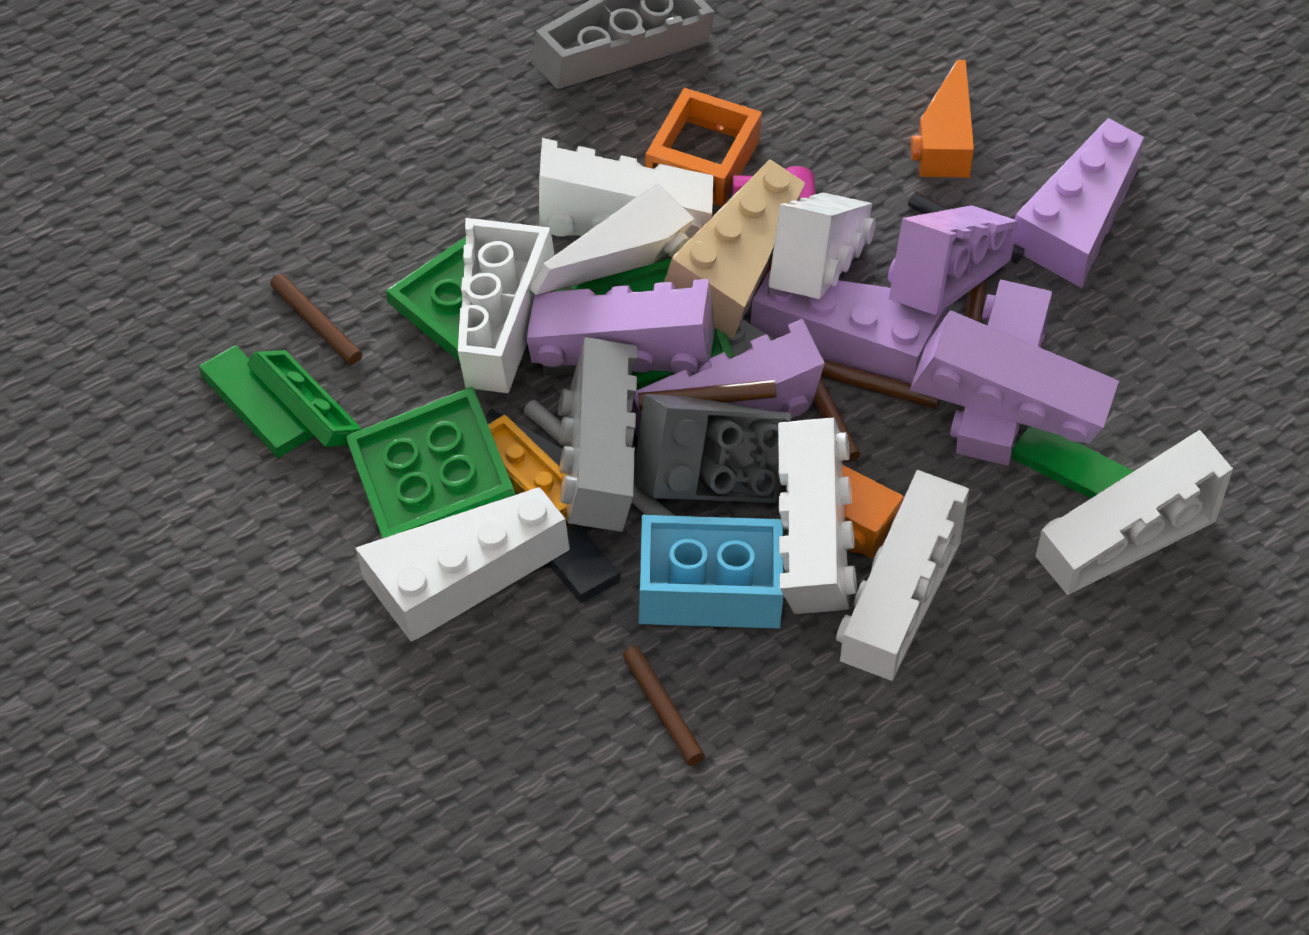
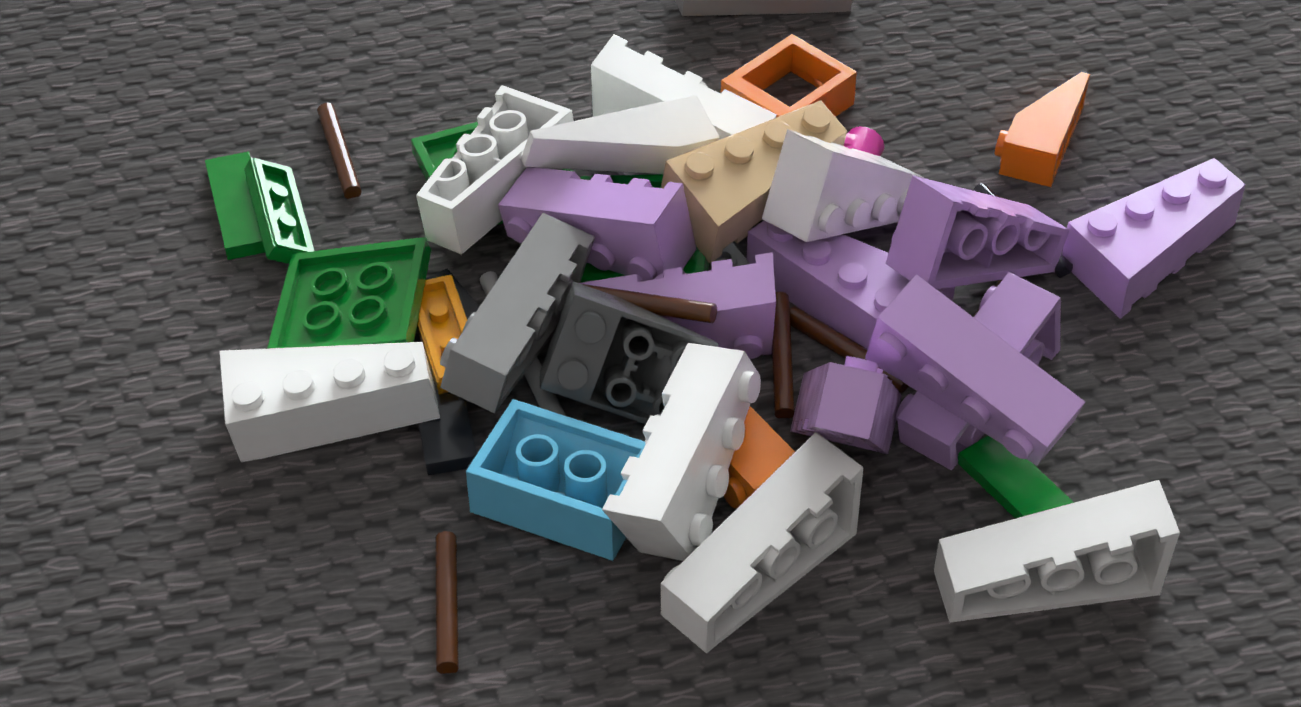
camera: 25 degrees right, 5 degrees down
none -> lavender wedge [790,356,902,454]

